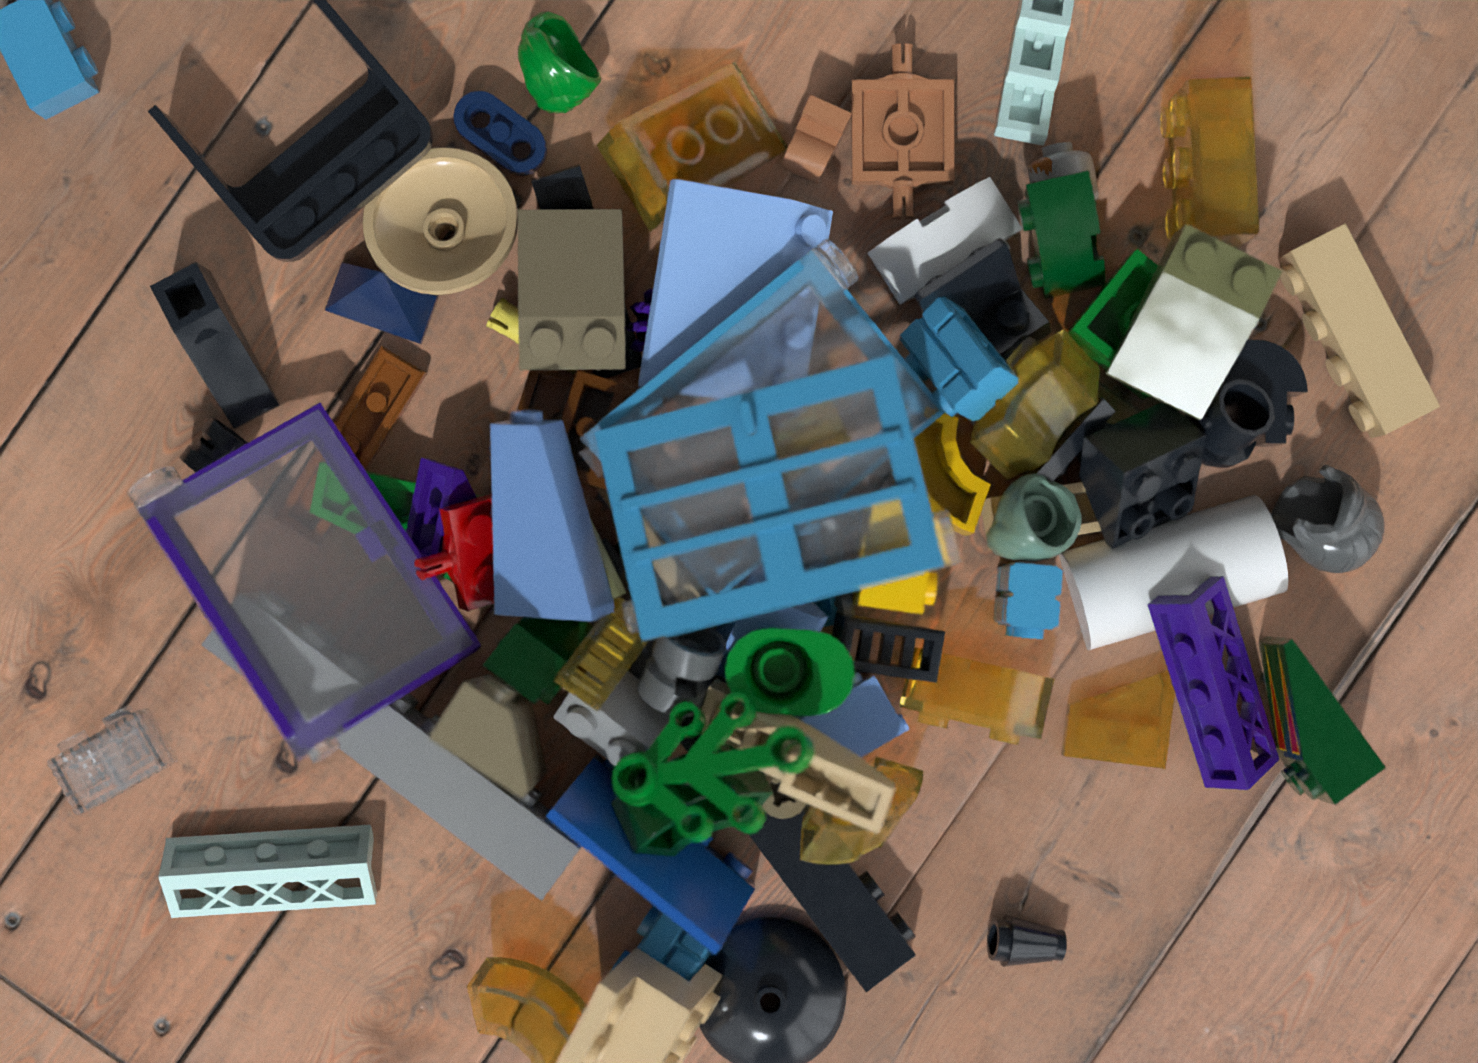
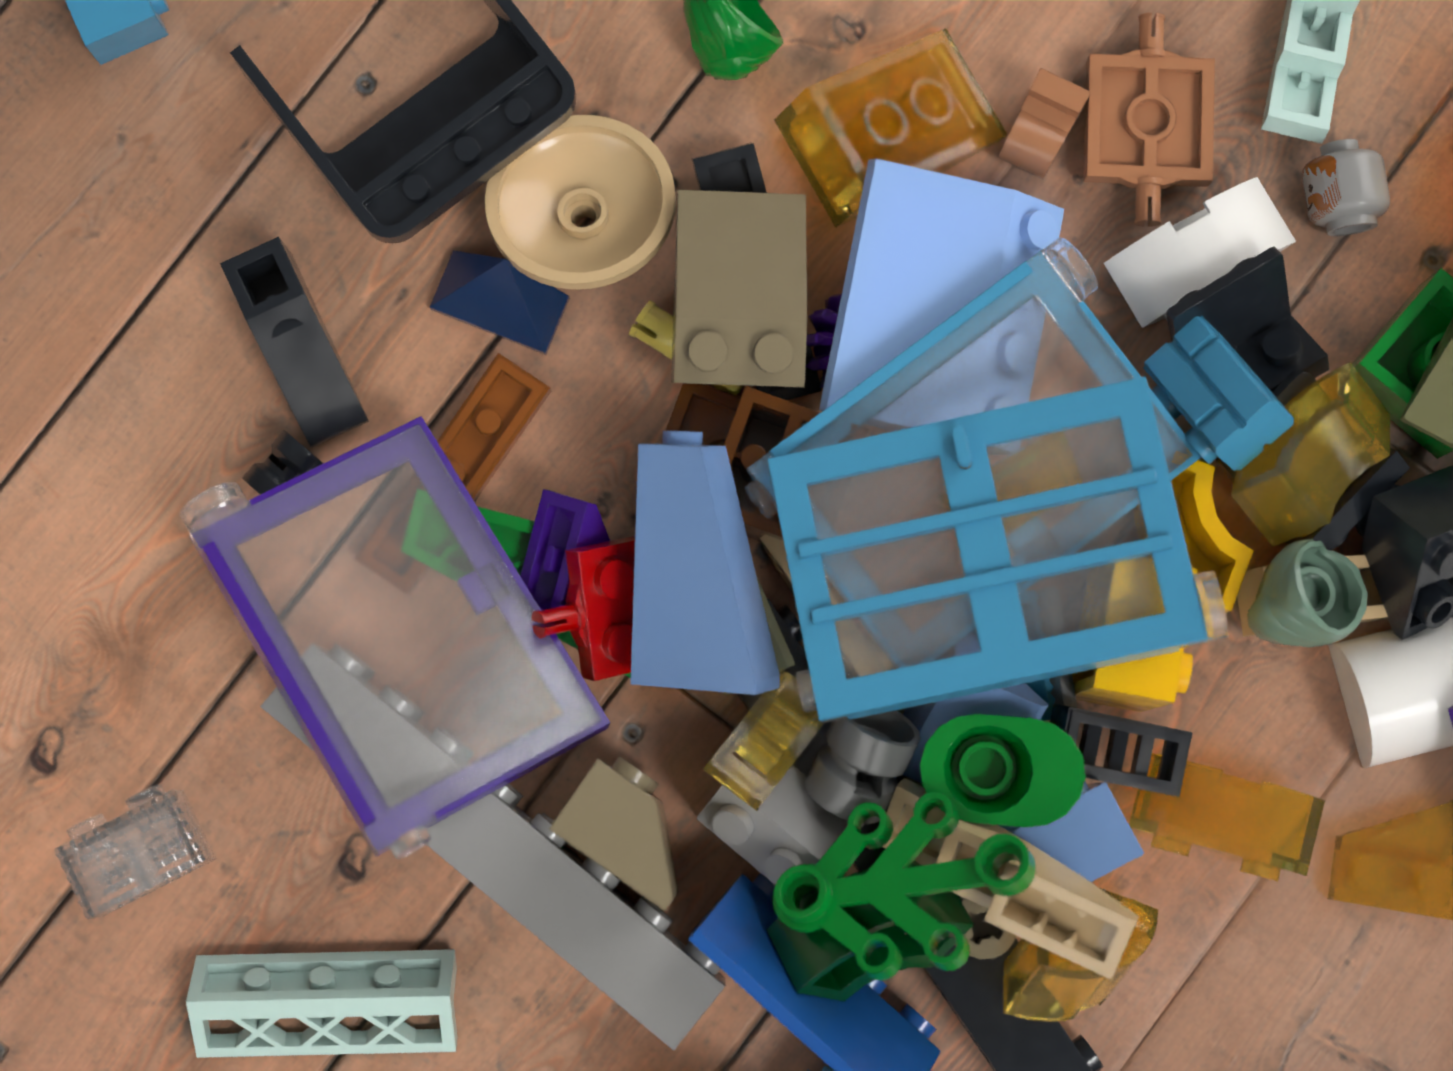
camera: 10 degrees right, 5 degrees down
dark blue plate [454,91,547,176] -> none
dark green brick [483,617,595,705] -> none
dark azure brick [993,563,1063,639] -> none
dark green brick [1017,170,1105,299] -> none

